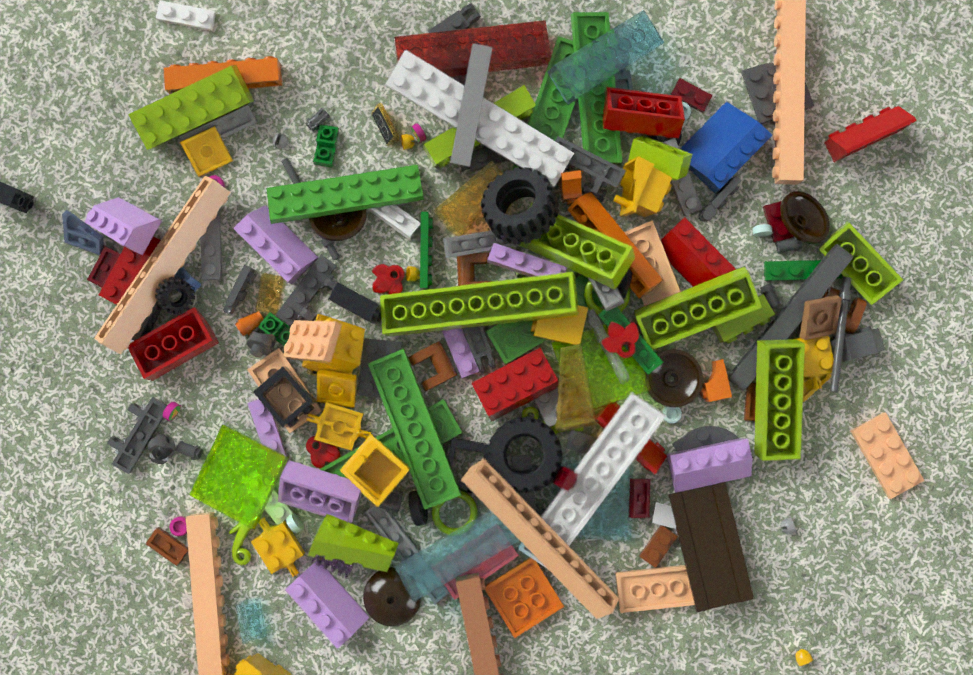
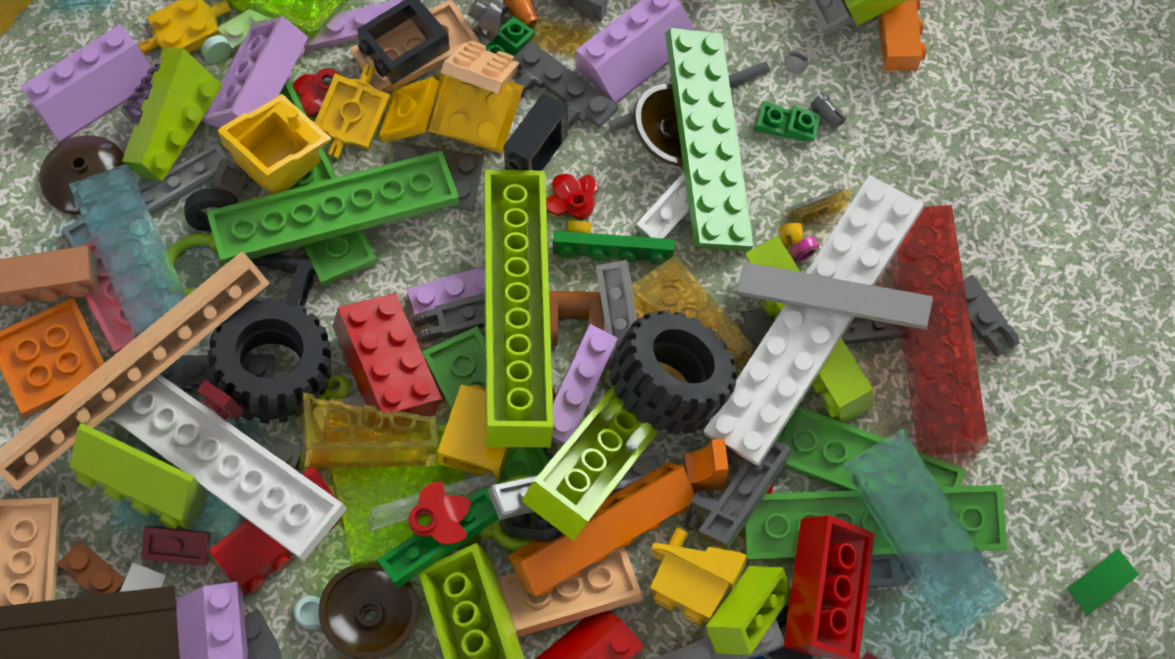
camera: 90 degrees right, 20 degrees down
dark orange connector [408,341,457,392] -> none
none -> lime slope [69,423,208,530]

